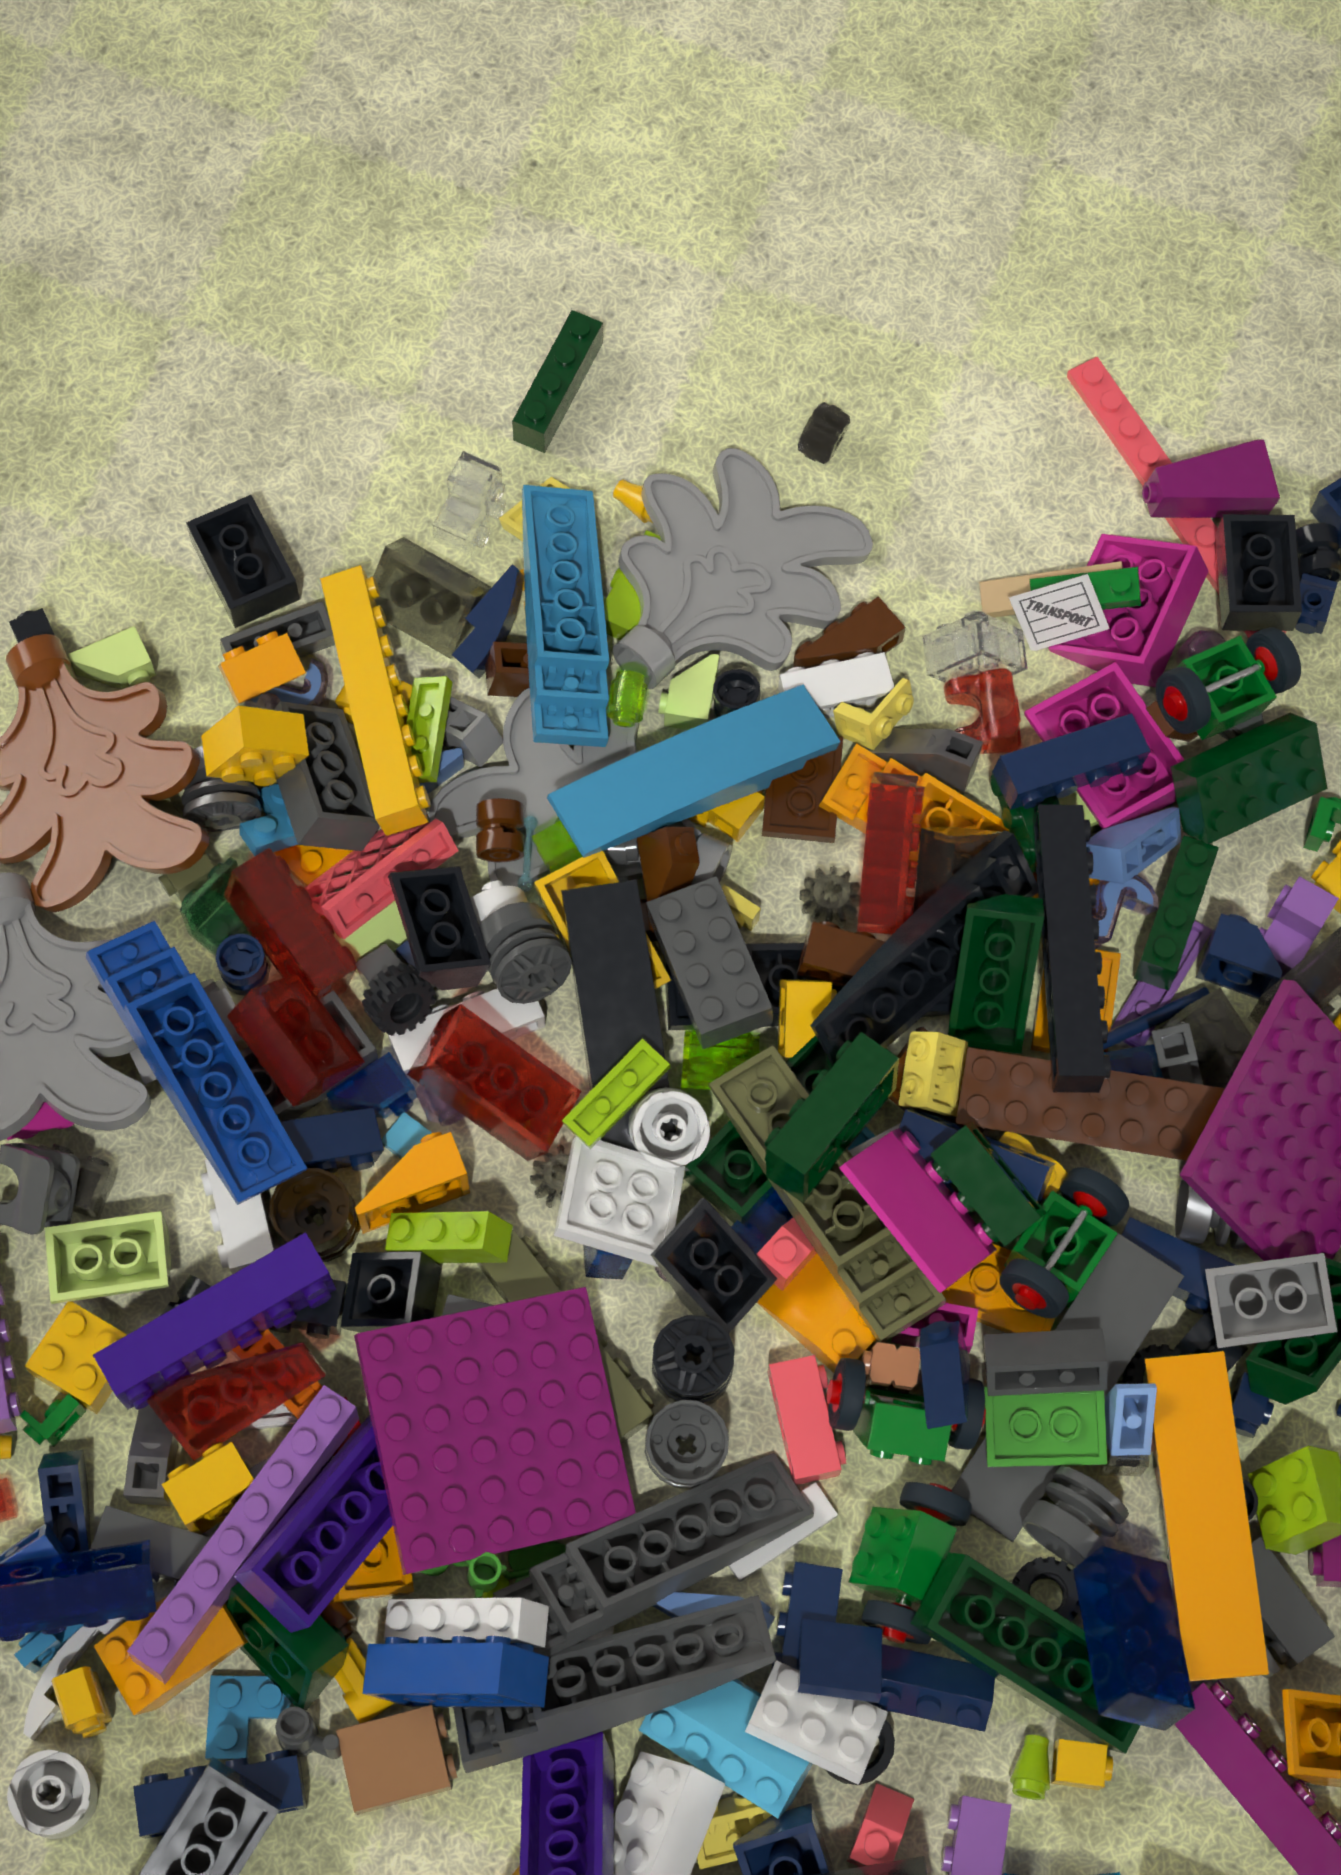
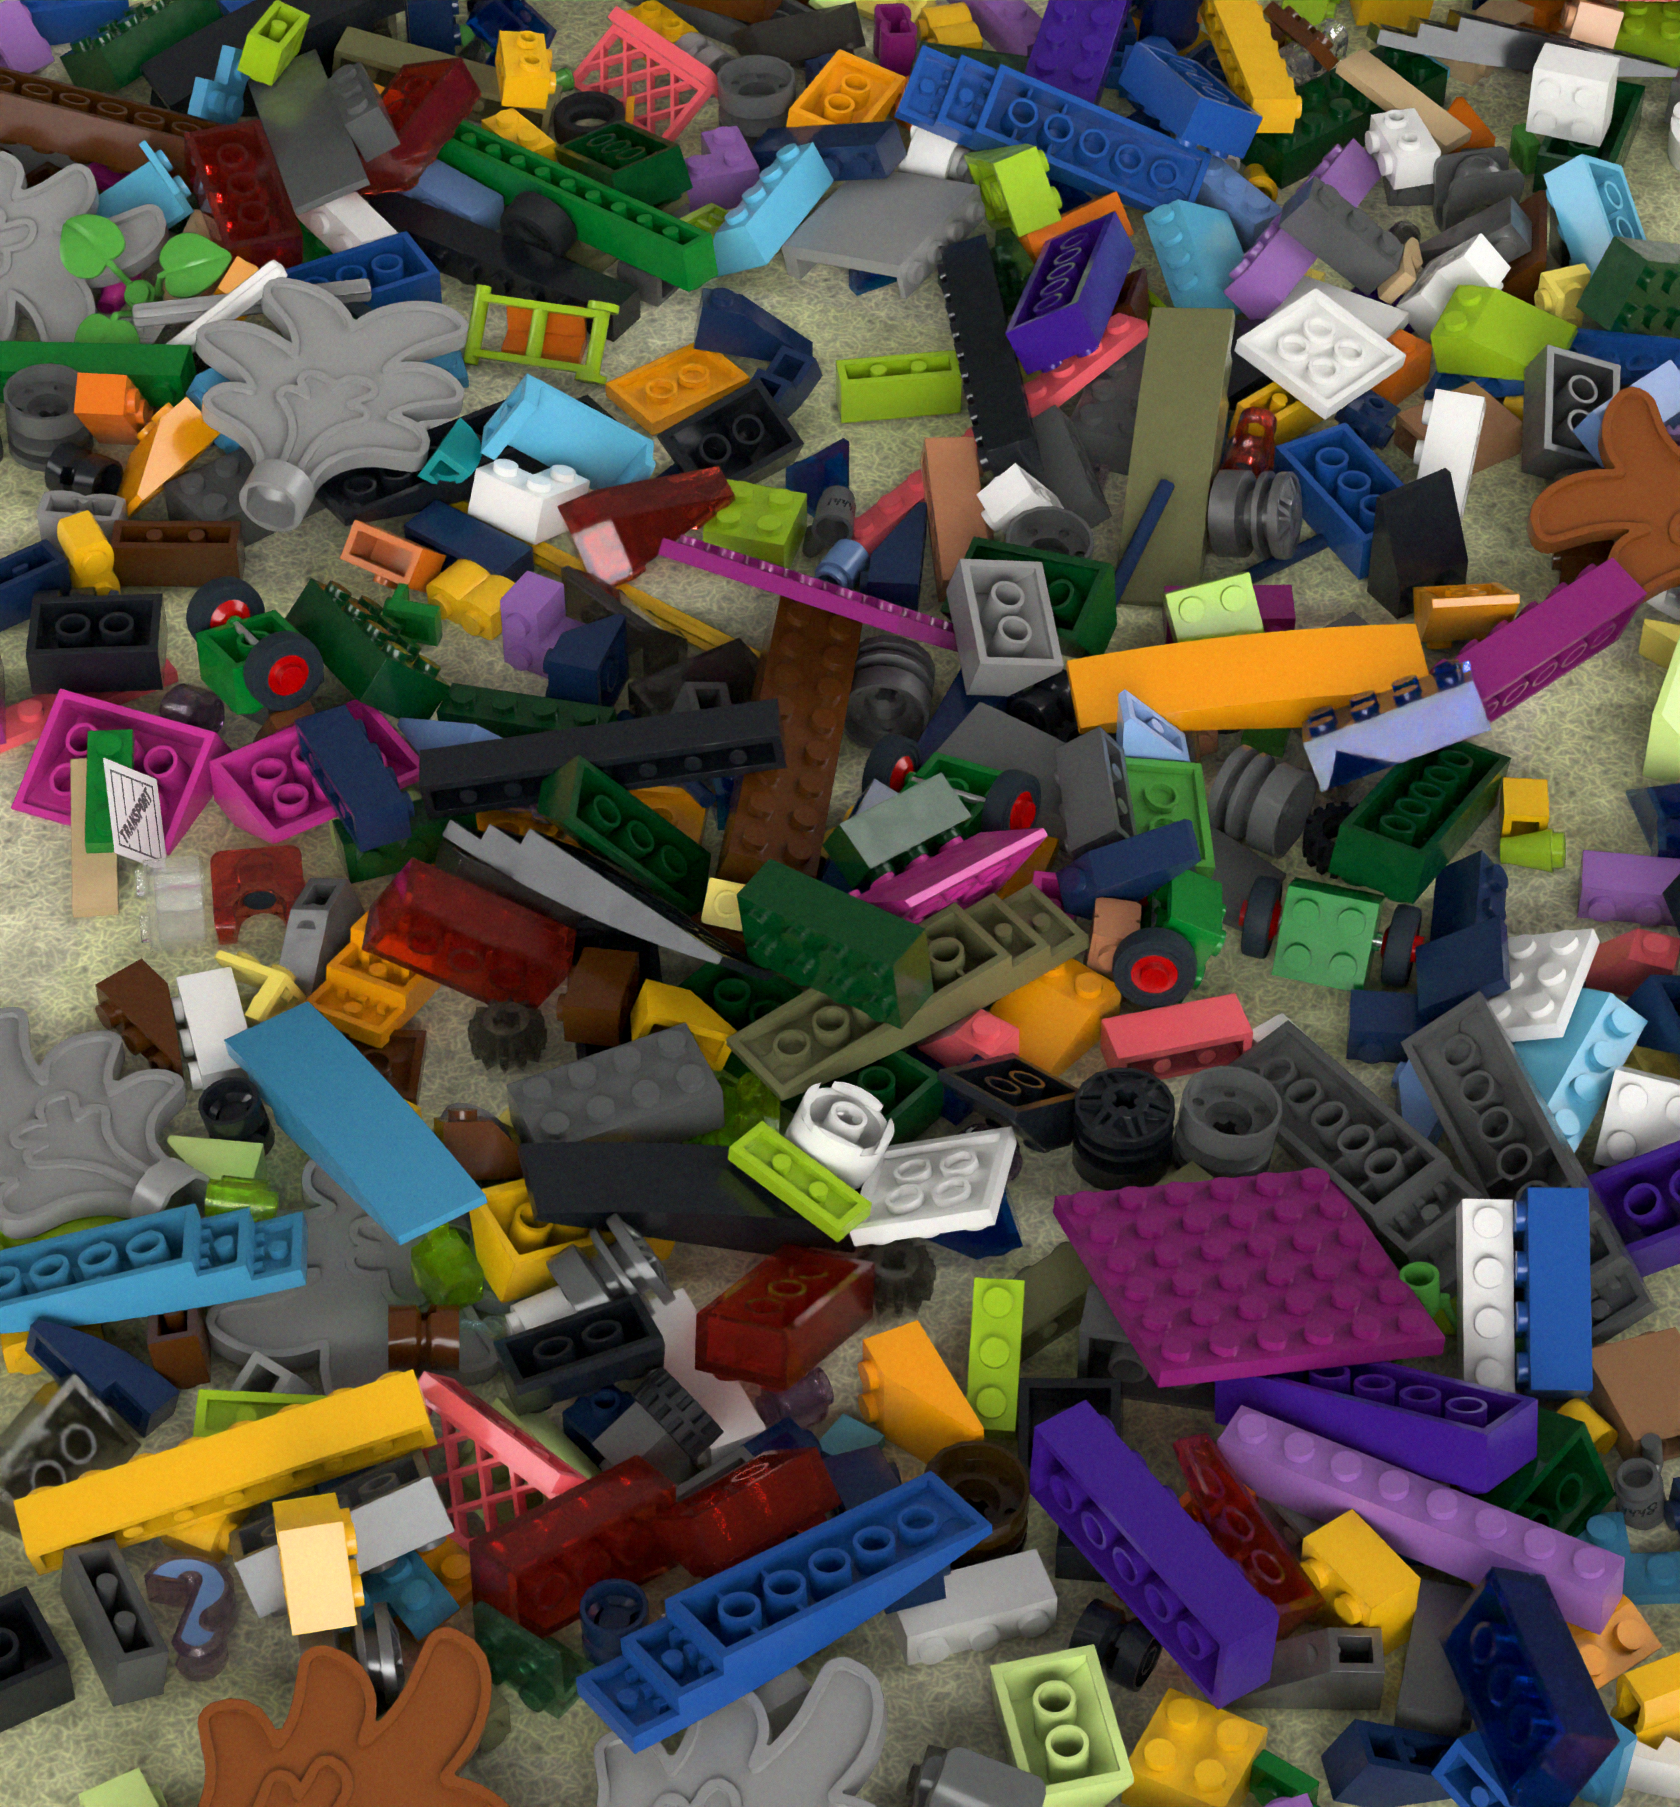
camera: 90 degrees left, 25 degrees down
light orange brick [218,631,306,705] -> none

